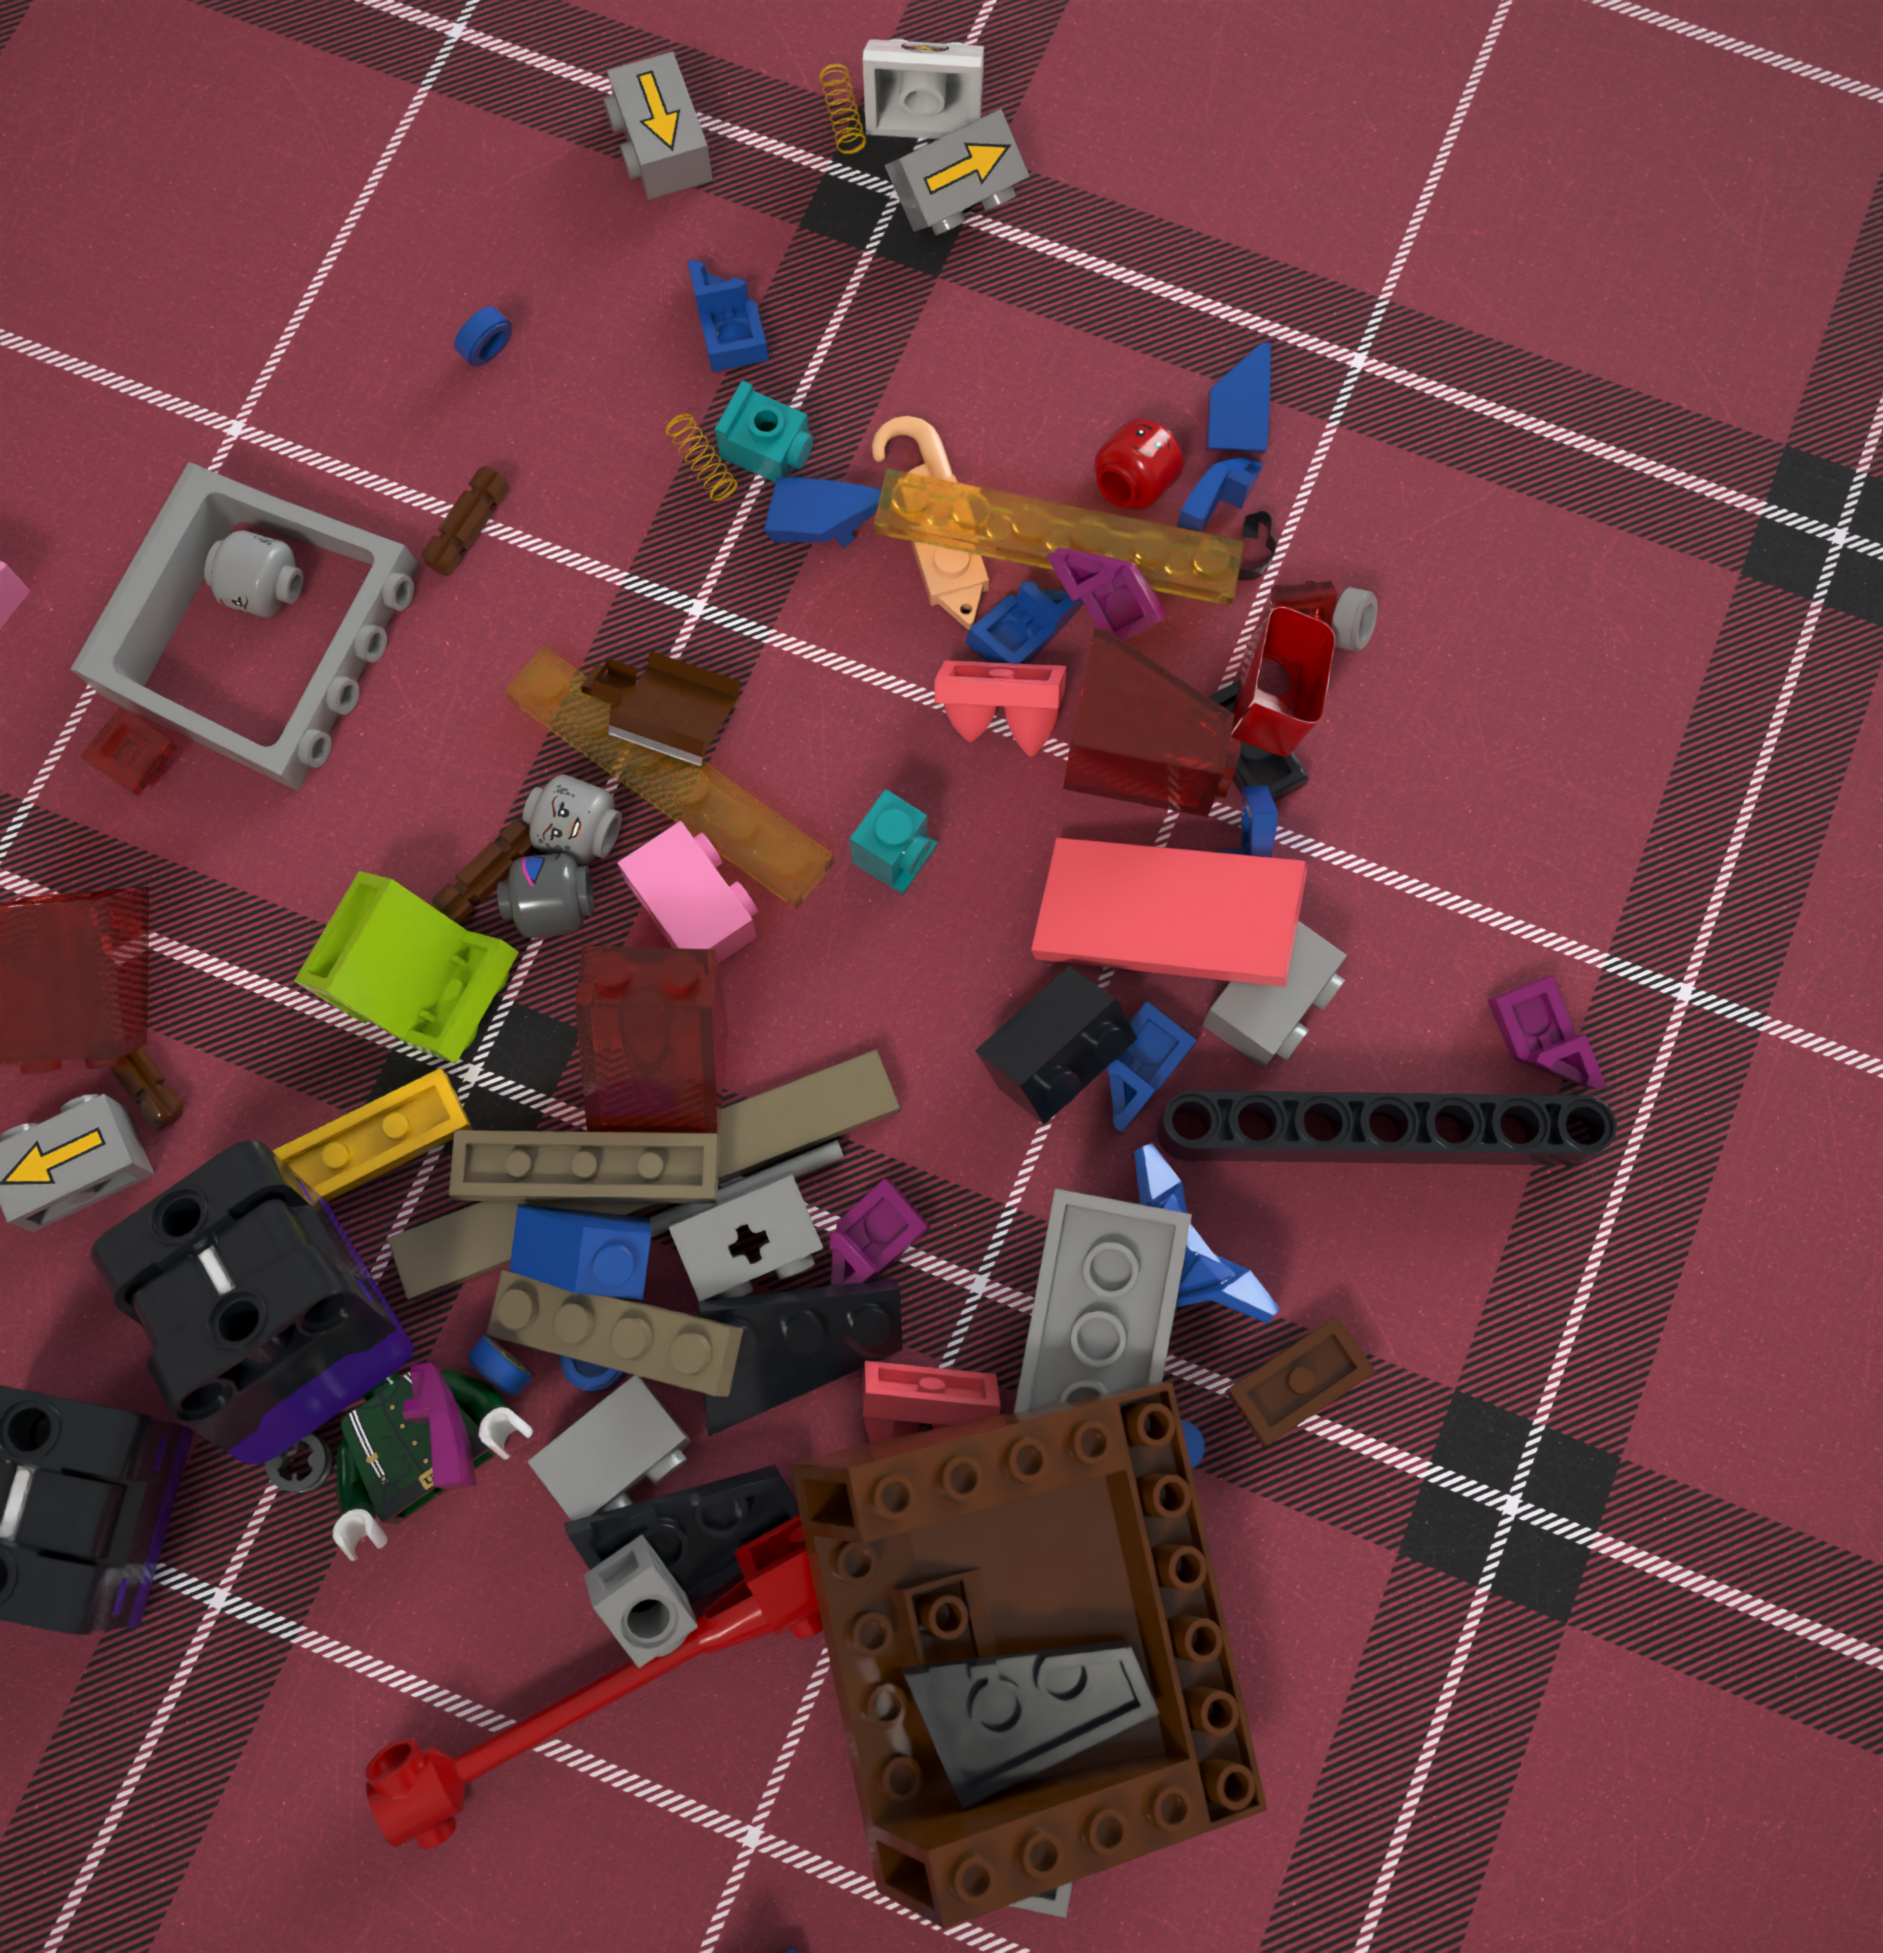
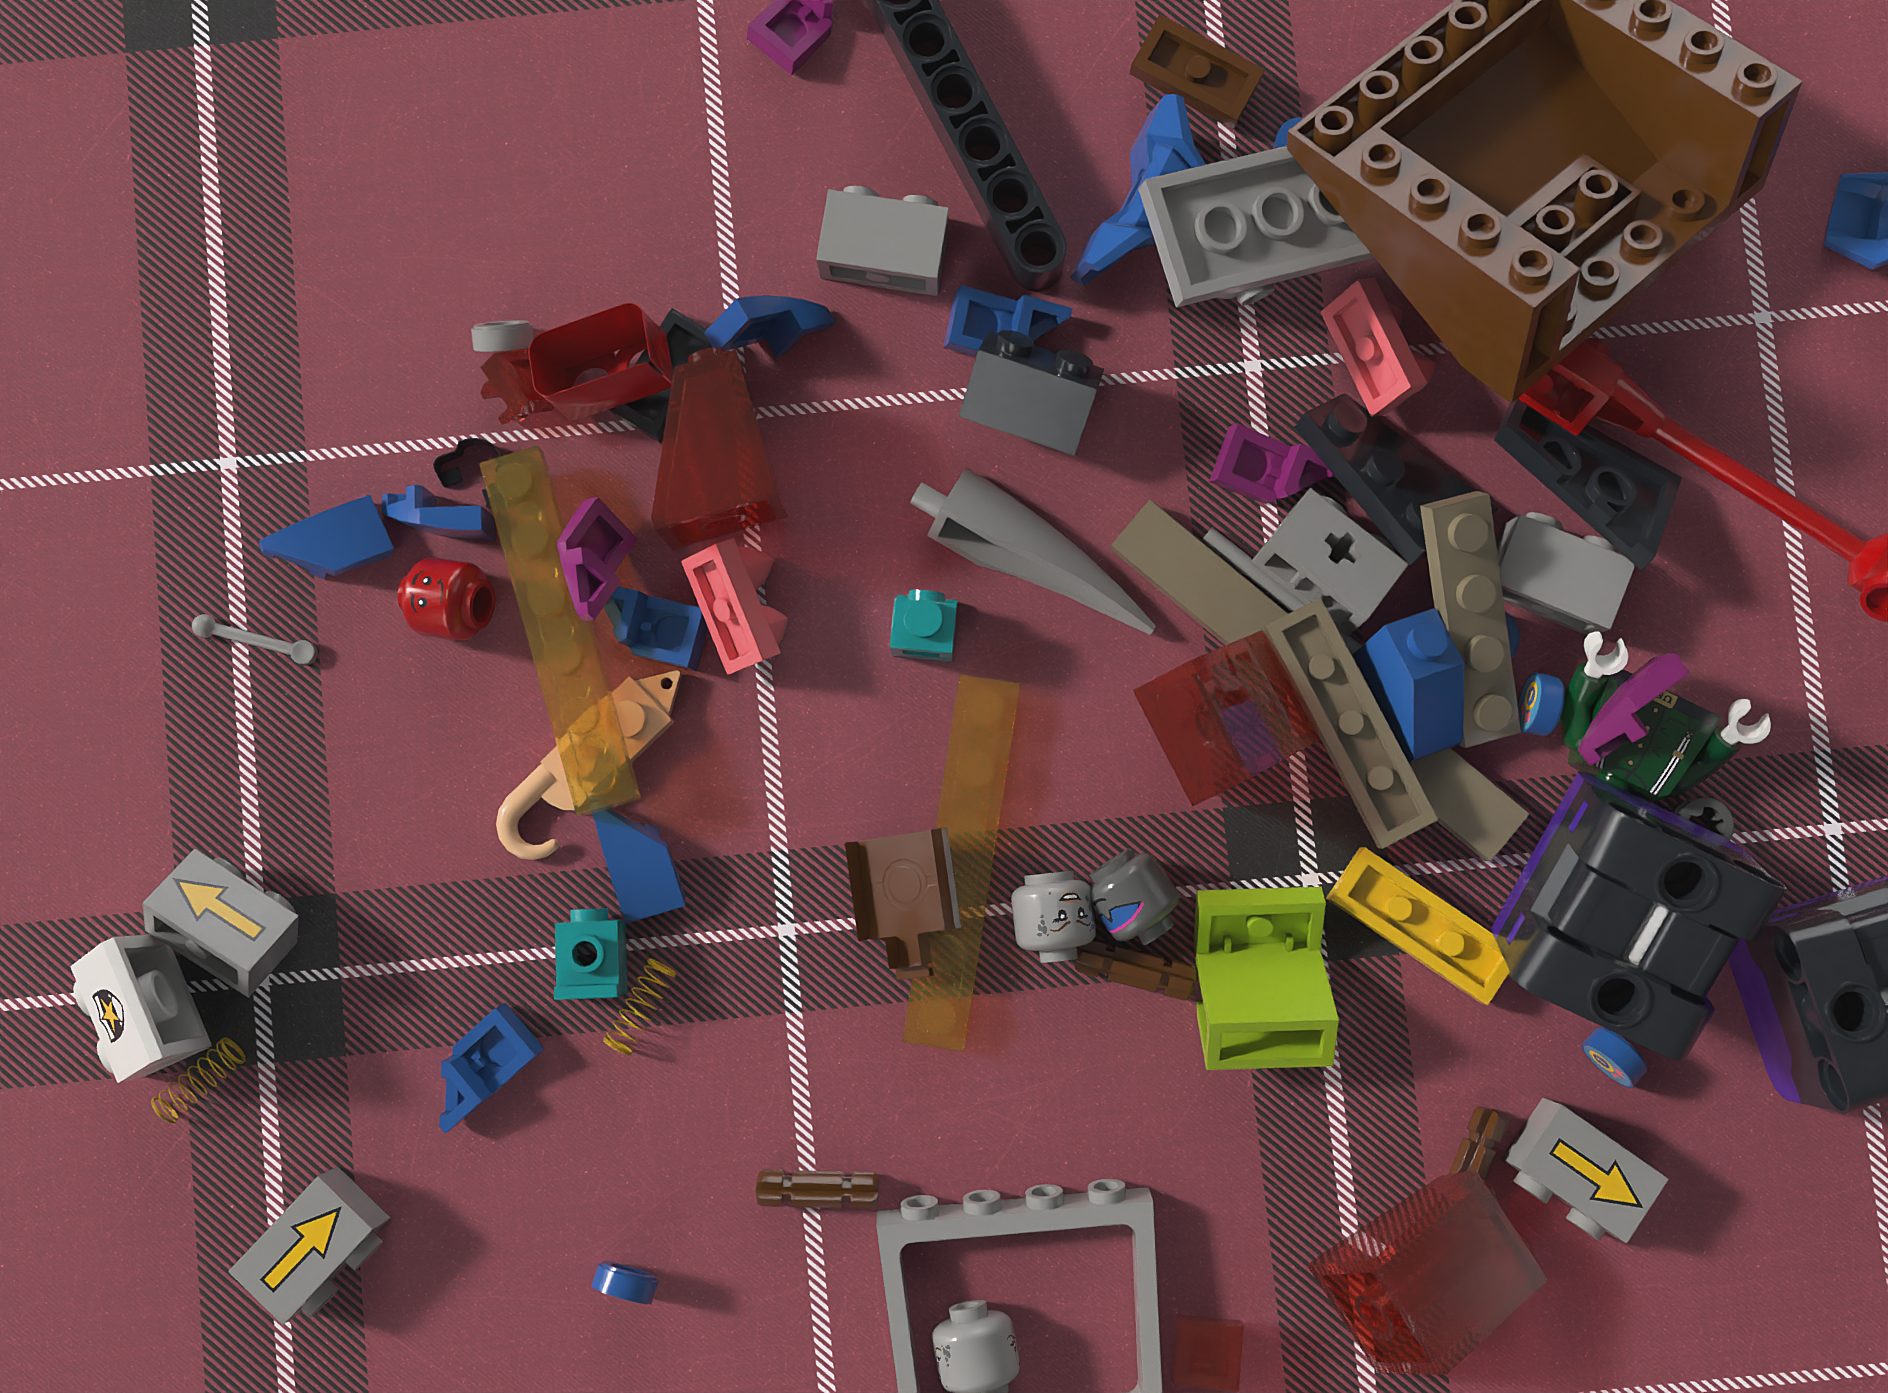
camera: 115 degrees left, 10 degrees up
light grey brick [584,1535,698,1668] -> none
bright pink brick [617,821,758,979] -> none
black wing [901,1640,1159,1809] -> none
coral tile [1031,837,1307,987] -> none
none -> light grey hinge [192,614,318,665]
none -> light grey piece [910,468,1156,635]

